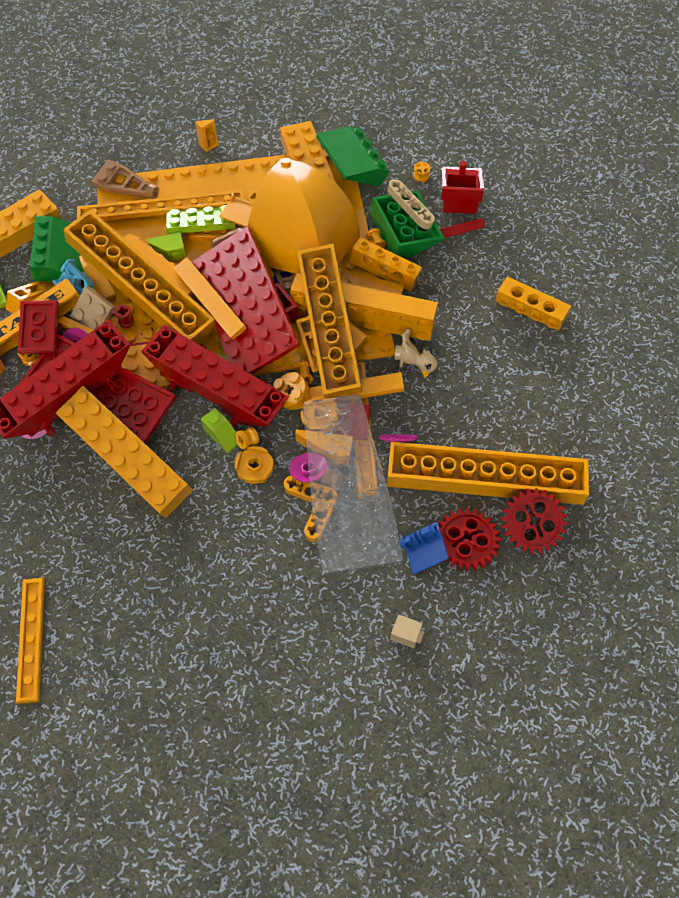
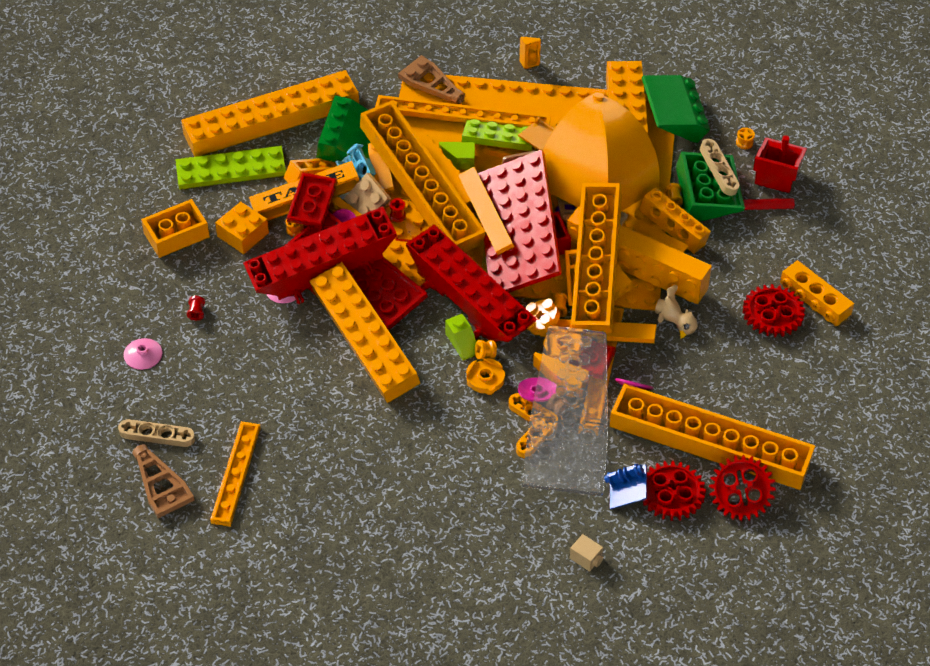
camera: 15 degrees right, 10 degrees down
none -> red gear [742,284,805,338]

